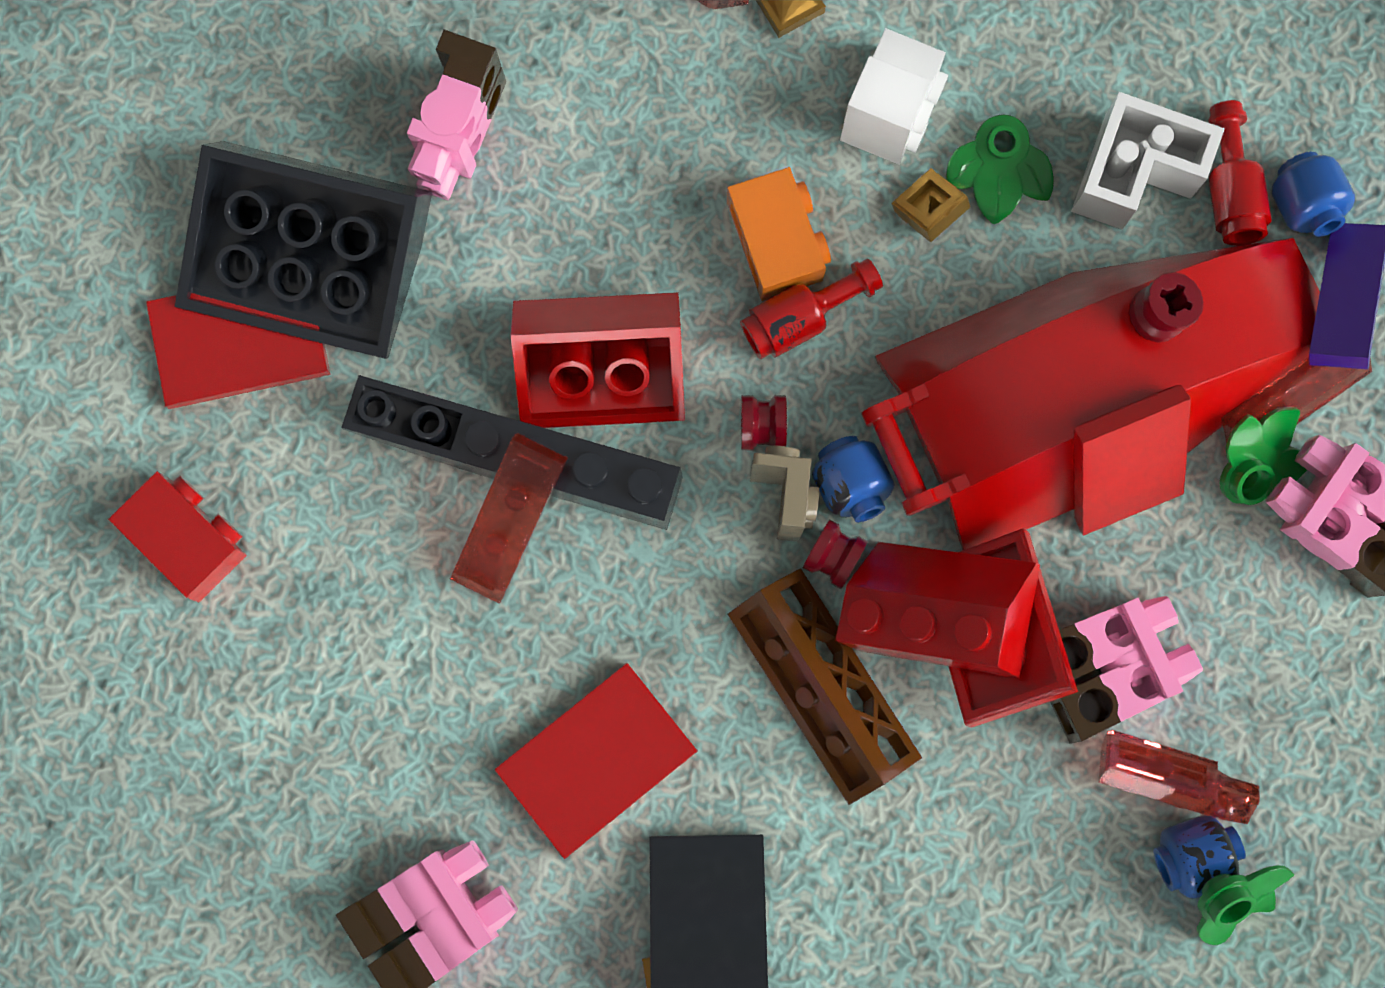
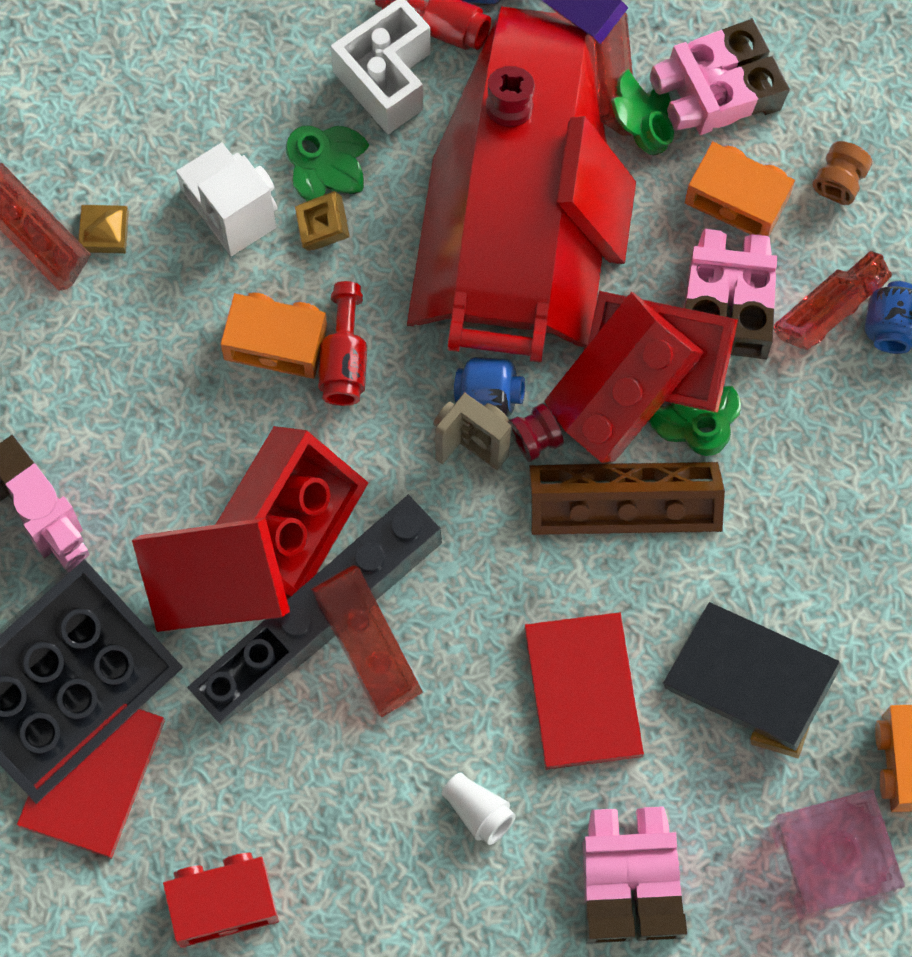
camera: 60 degrees left, 10 degrees down
dark red wheel [741,395,787,450] -> none
none -> red tile [132,518,290,632]
none -> white cone [441,773,516,845]
none -> green plate [648,386,741,456]
none -> orange brick [684,141,795,237]
none -> dark orange wheel [812,141,873,205]

